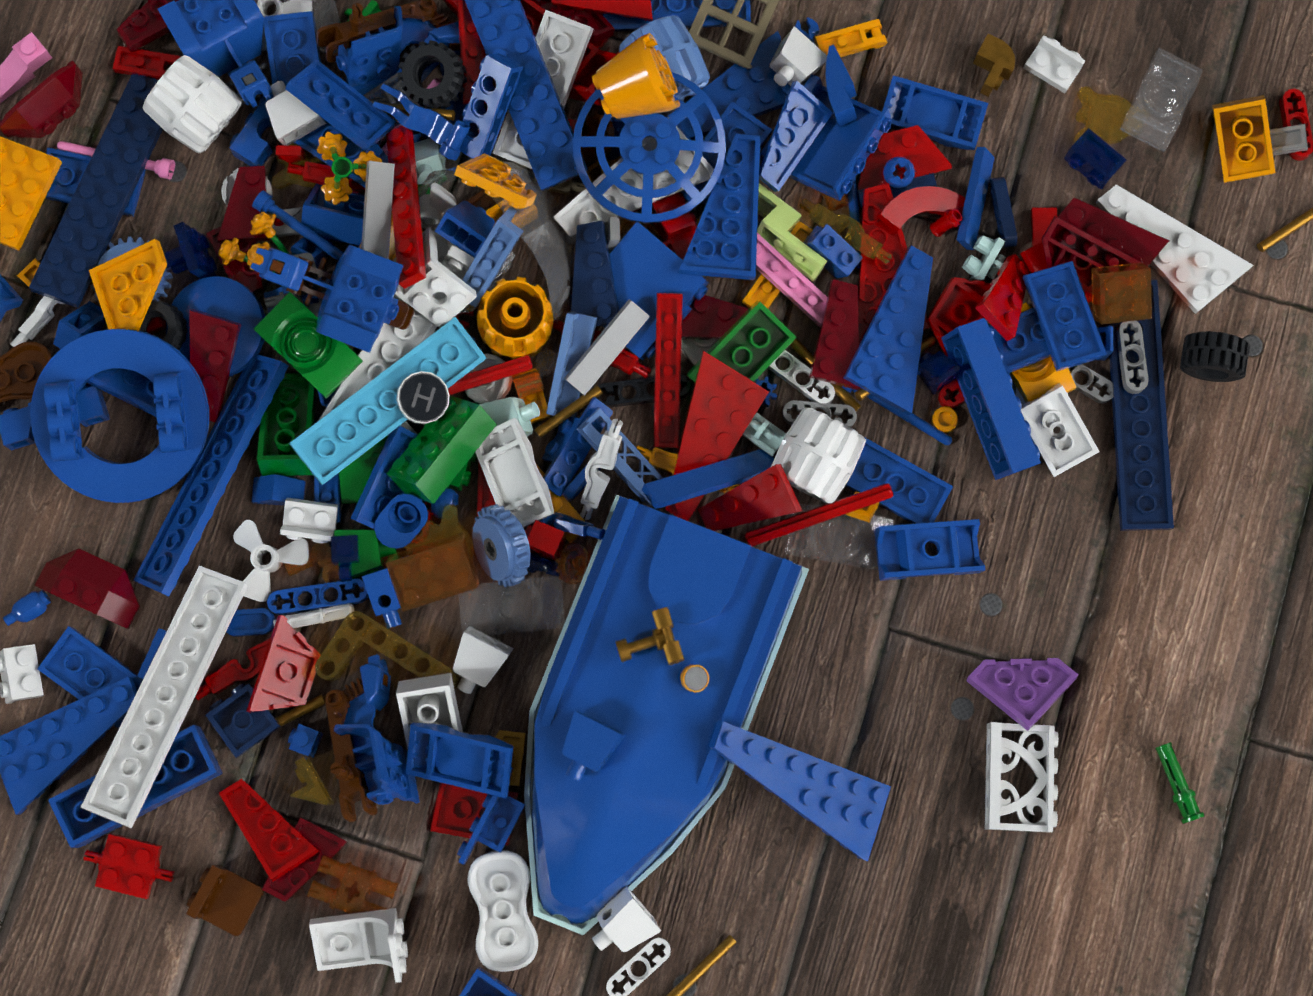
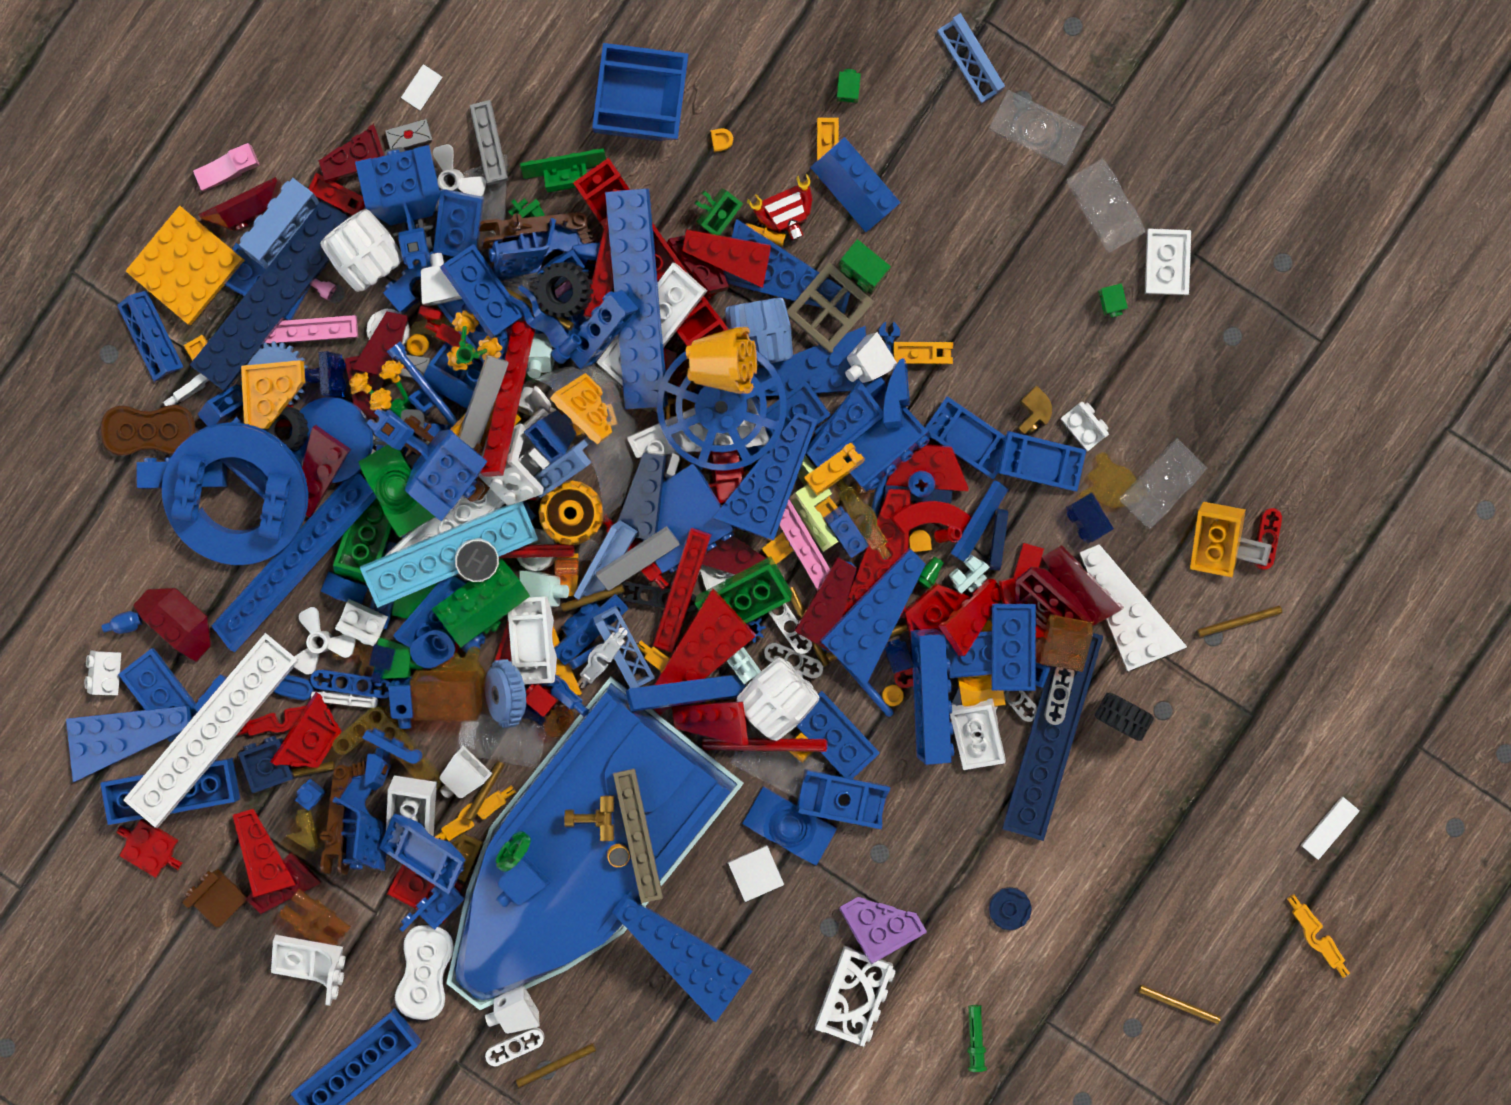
camera: 20 degrees right, 10 degrees up
none -> medium blue brick [239,178,320,269]
none -> bright pink plate [263,315,358,345]
none -> blue plate [362,728,423,764]
none -> light orange tile [406,334,429,356]
none -> light orange piece [435,785,516,841]
none -> pearl gold bar [465,761,505,821]
none -> green tile [496,831,531,872]
none -> dark tan plate [613,768,663,903]
none -> white tile [728,845,784,902]
none -> blue slope [742,786,837,866]
none -> light orange plate [804,443,865,496]
none -> light orange tile [909,530,932,552]
none -> green cone [917,557,944,589]
none -> dark blue tile [989,887,1032,930]
none -> blue slope [998,431,1086,492]

